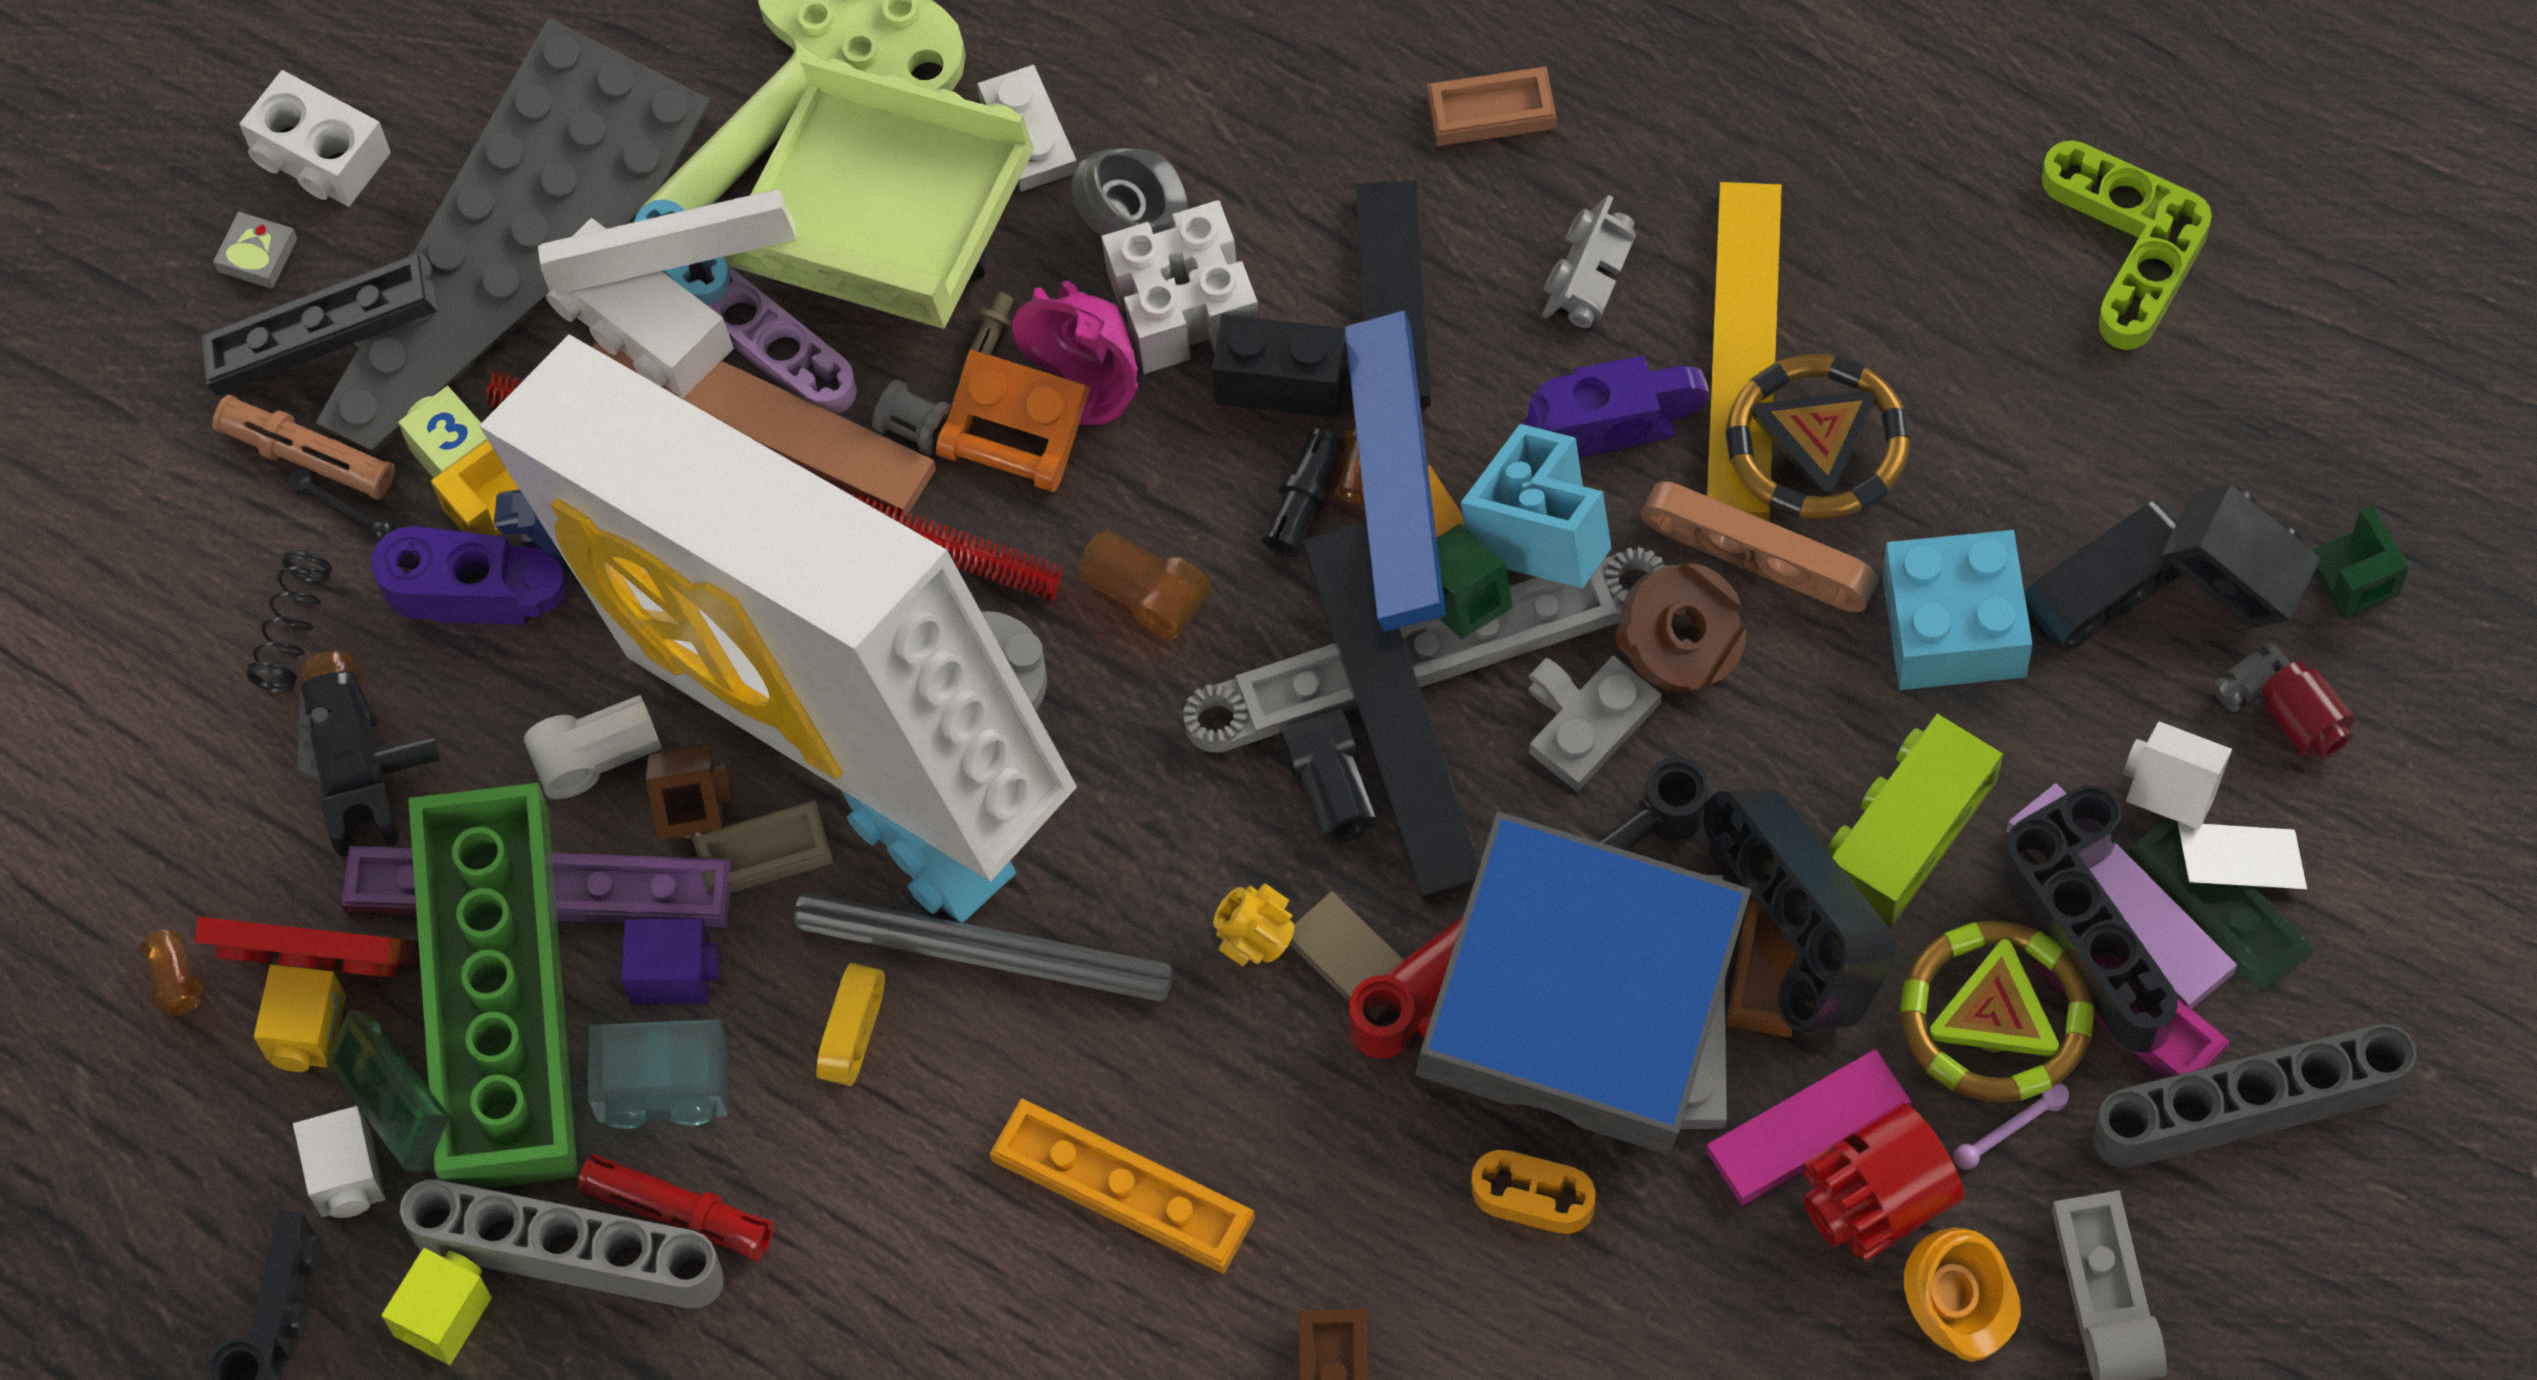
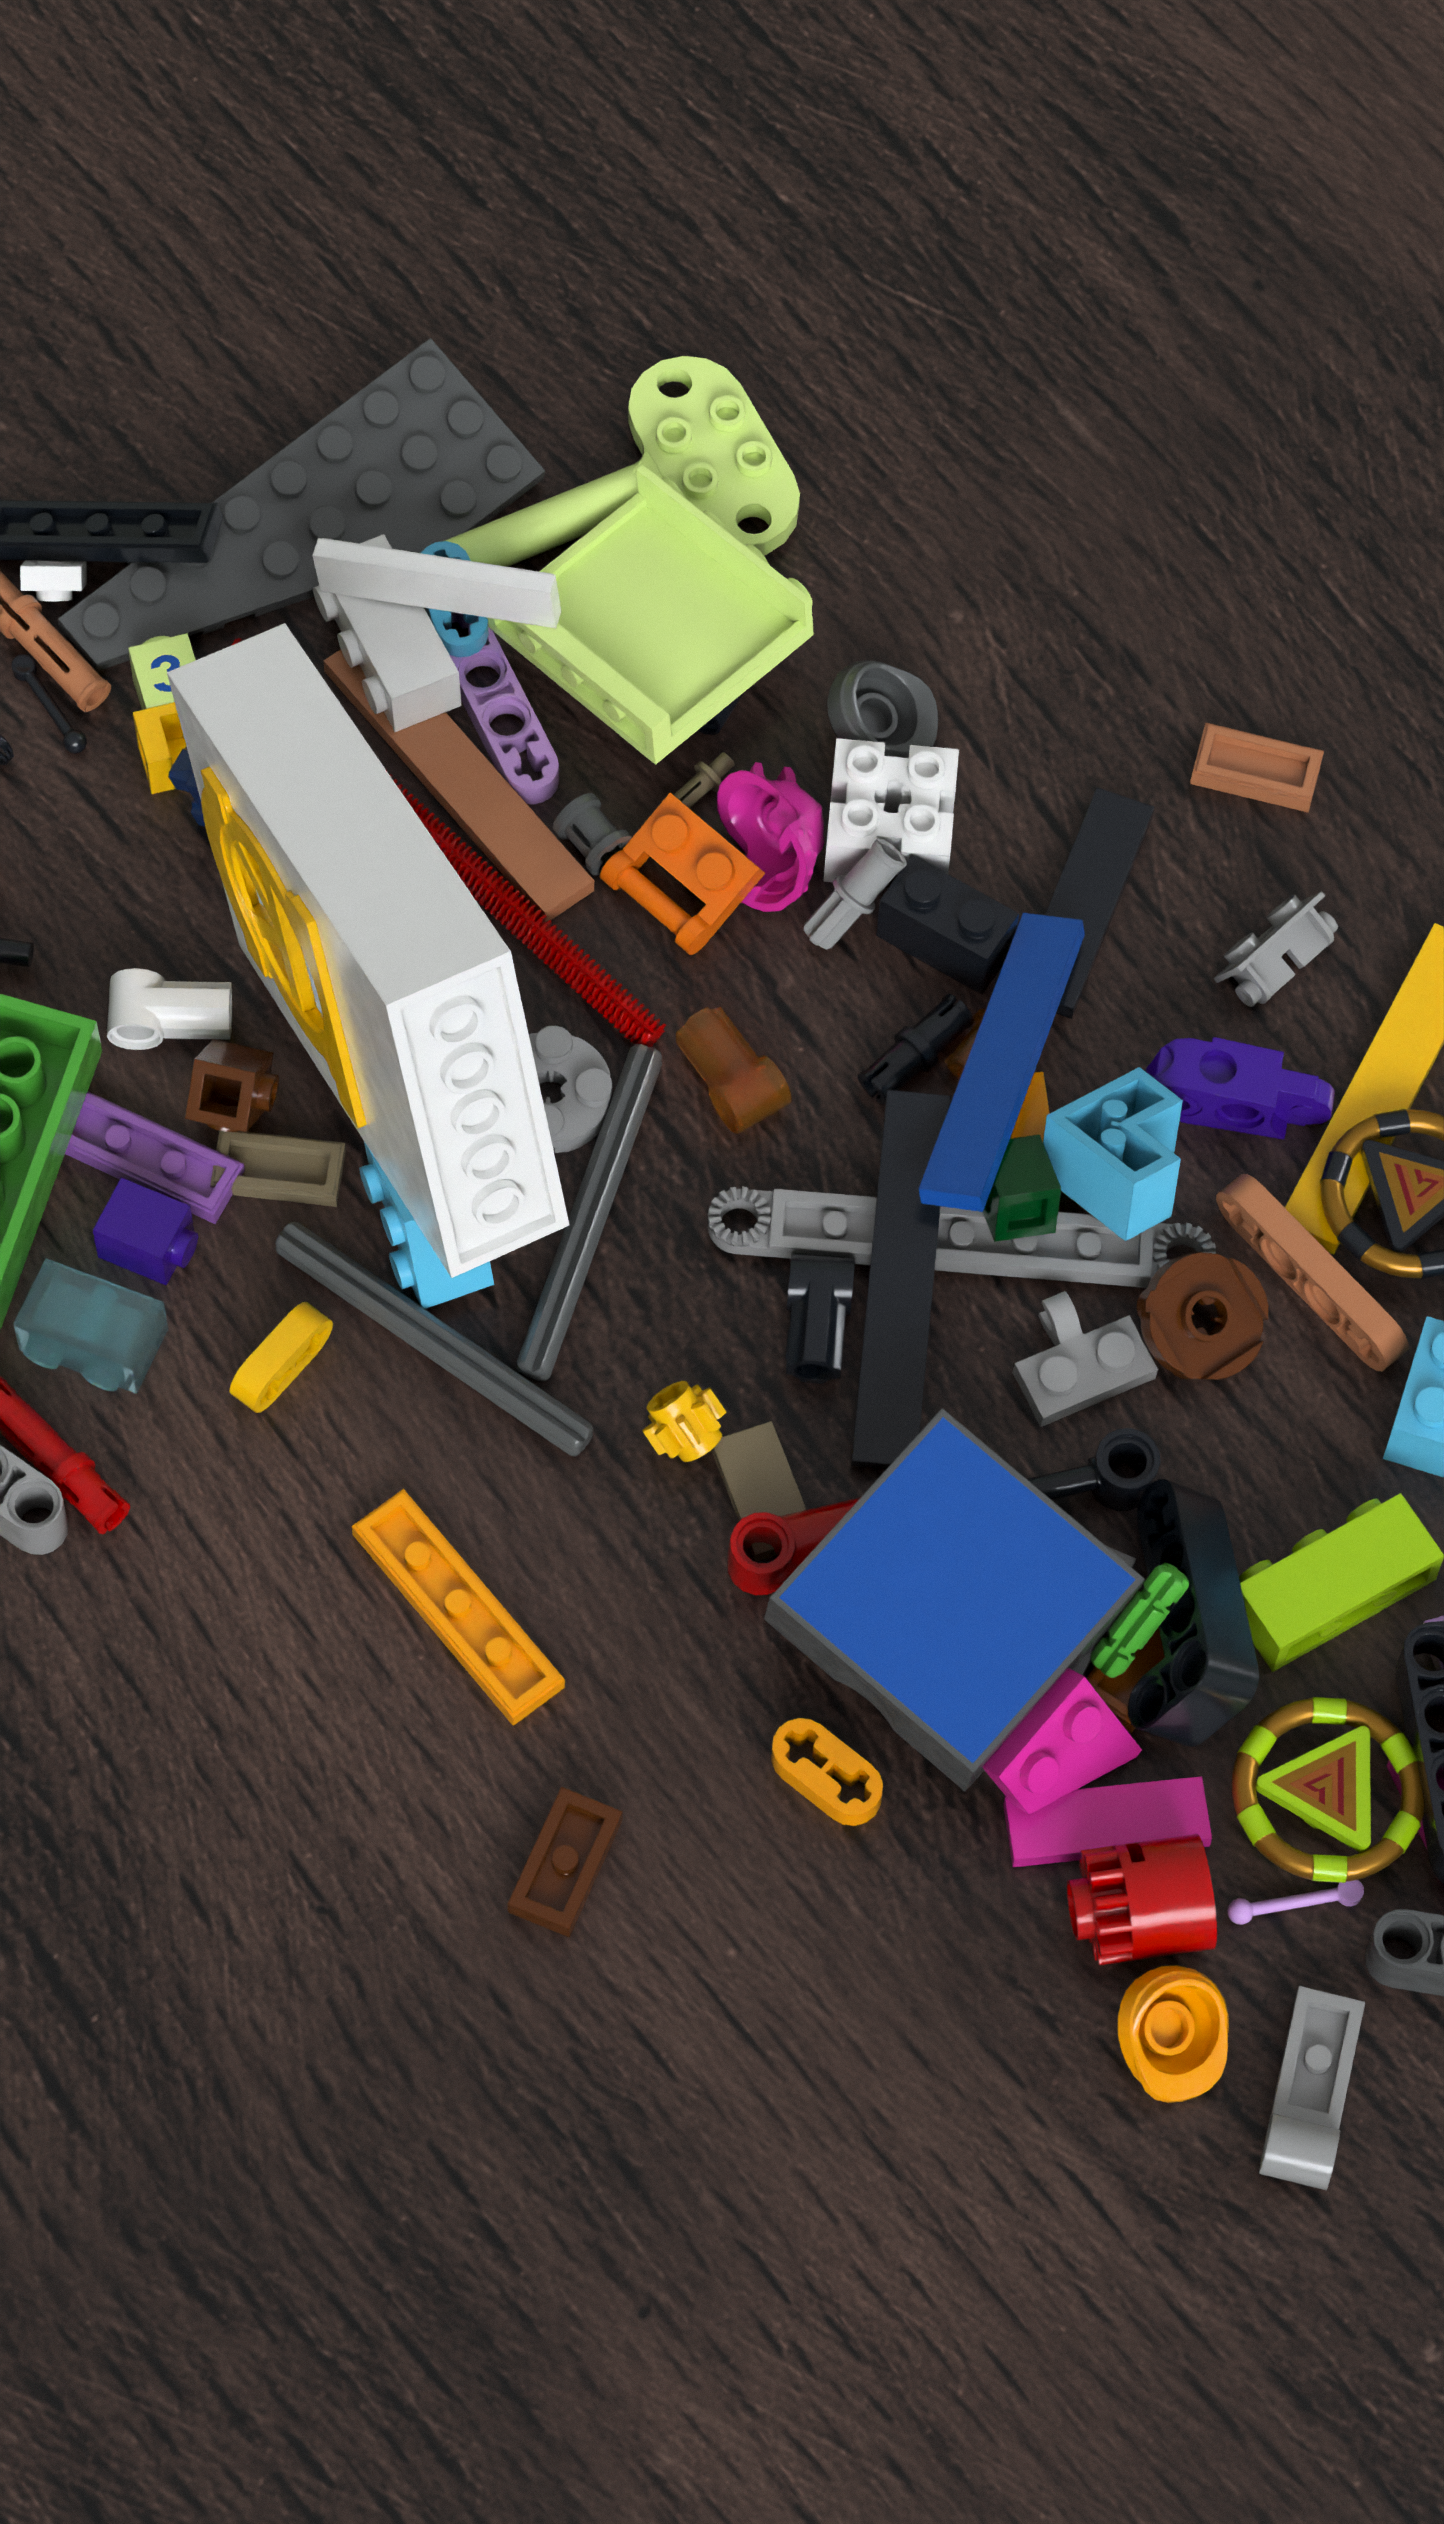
camera: 15 degrees right, 0 degrees up
tile [213,212,297,289] -> none
white brick [239,70,391,207] -> none
dark purple piece [371,526,567,625] -> none
white plate [977,65,1077,192] -> none
none -> white plate [20,560,87,601]
none -> dark grey axle [517,1044,662,1381]
none -> light grey axle [803,838,907,950]
none -> dark pink wing [982,1668,1142,1815]
none -> bright green axle [1090,1563,1189,1678]

